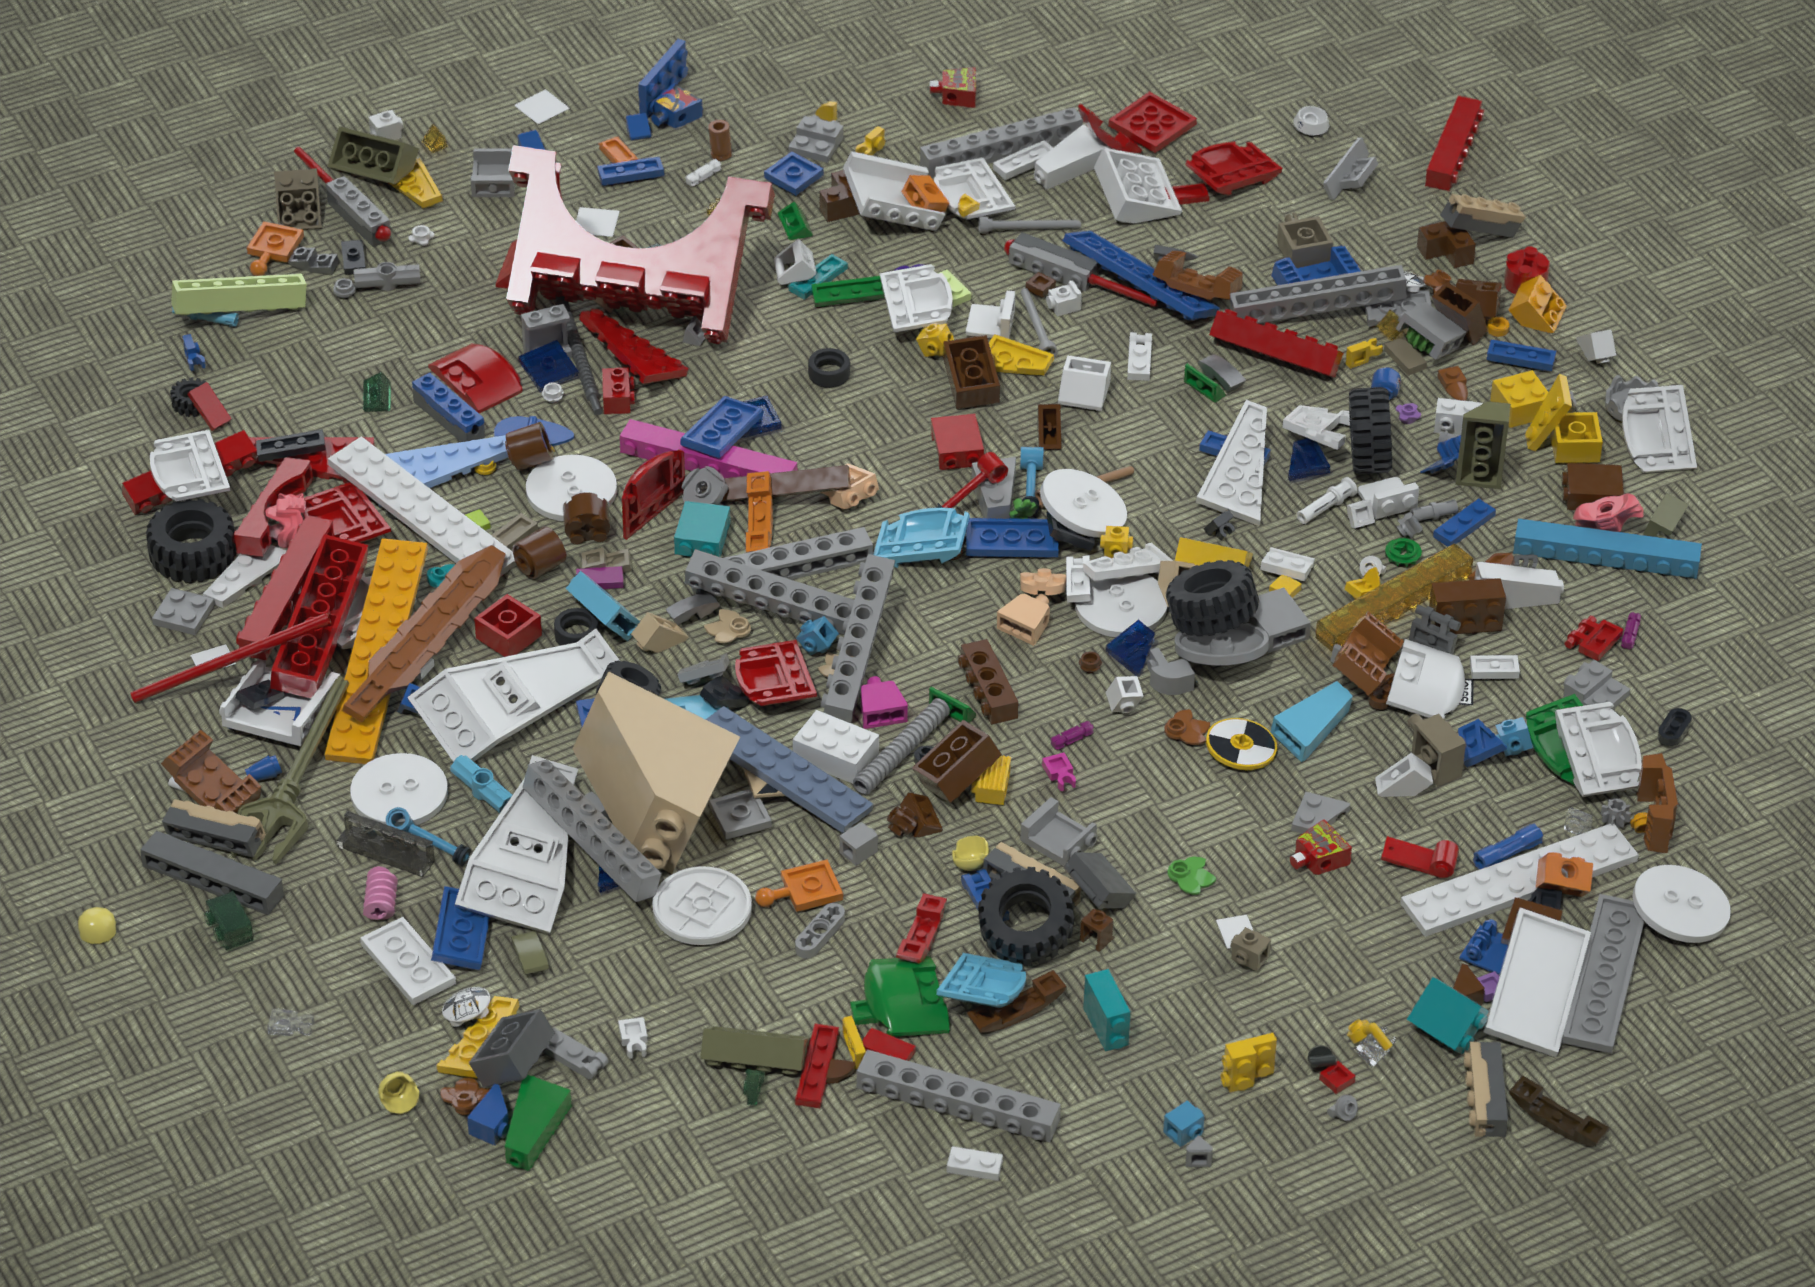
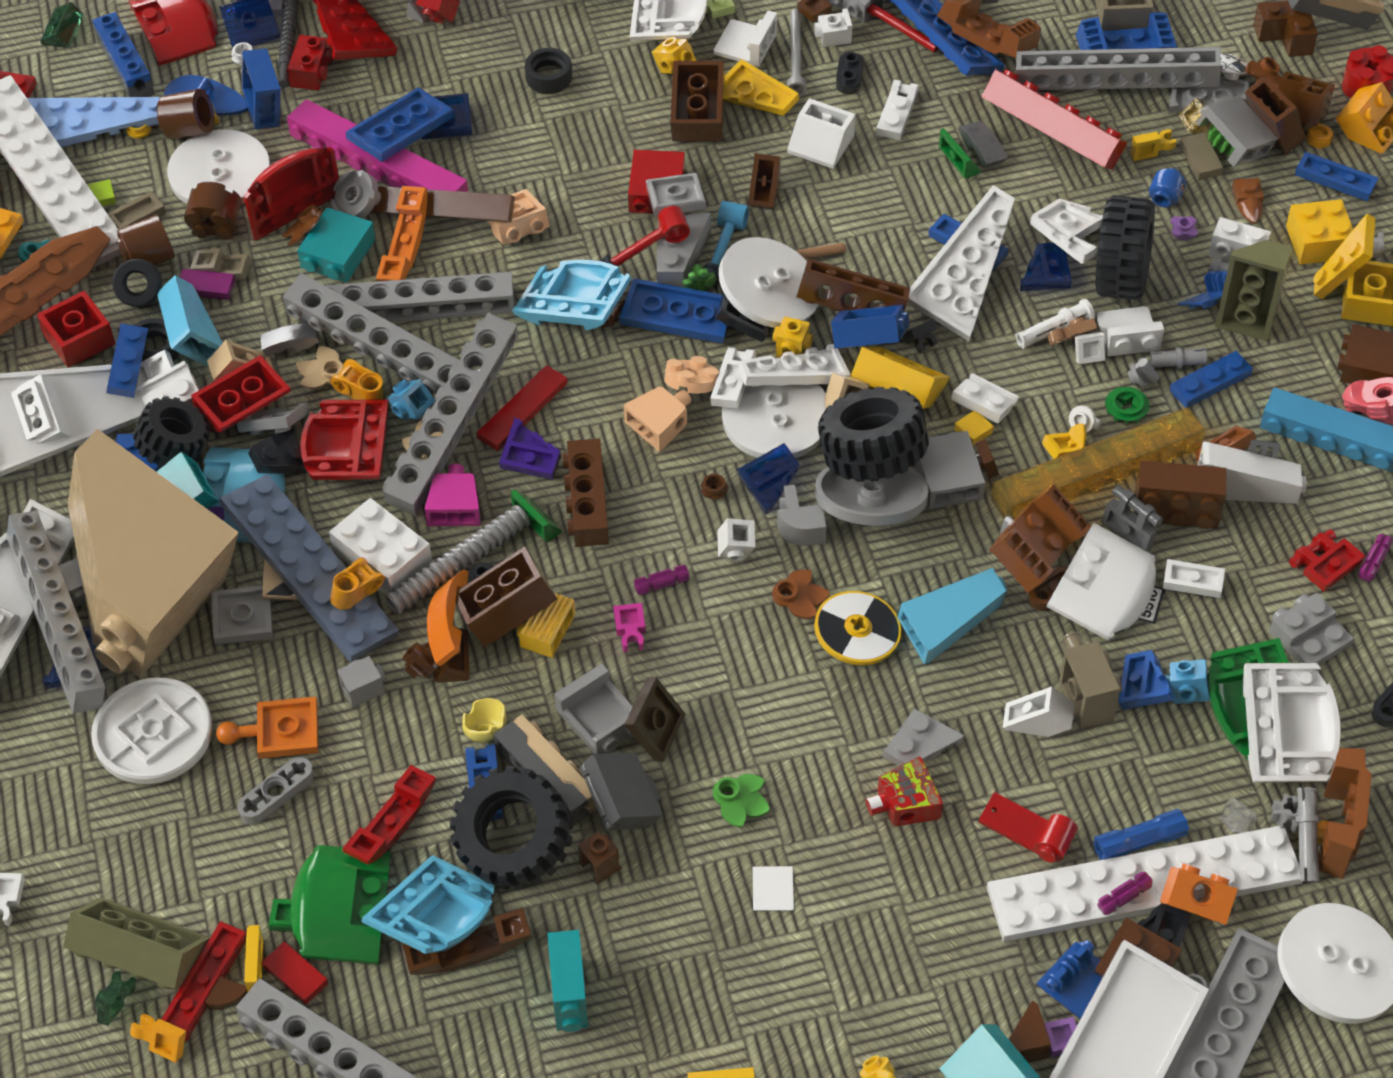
camera: 15 degrees right, 10 degrees up
dark tan brick [1230,927,1271,971] -> none
none -> blue plate [107,323,148,398]
none -> black tyre [112,259,162,307]
none -> light orange plate [130,1014,186,1063]
none -> white plate [137,361,200,406]
none -> red slope [191,355,291,432]
none -> blue window [242,48,281,129]
none -> dark orange plate [282,205,323,246]
none -> light orange piece [330,359,383,400]
none -> light orange piece [330,557,385,610]
none -> orange slope [427,569,468,666]
none -> red tile [476,365,568,451]
none -> dark purple wing [499,418,561,480]
none -> dark brown plate [624,677,686,761]
none -> light grey plate [646,173,706,216]
none -> reddish brown brick [796,258,910,311]
none -> blue window [831,305,910,348]
none -> black plate [836,52,864,94]
none -> reddish brown plate [975,439,999,479]
none -> medium nougat plate [1047,317,1097,346]
none -> magenta axle [1097,871,1153,915]
none -> light grey pin [1295,787,1321,882]

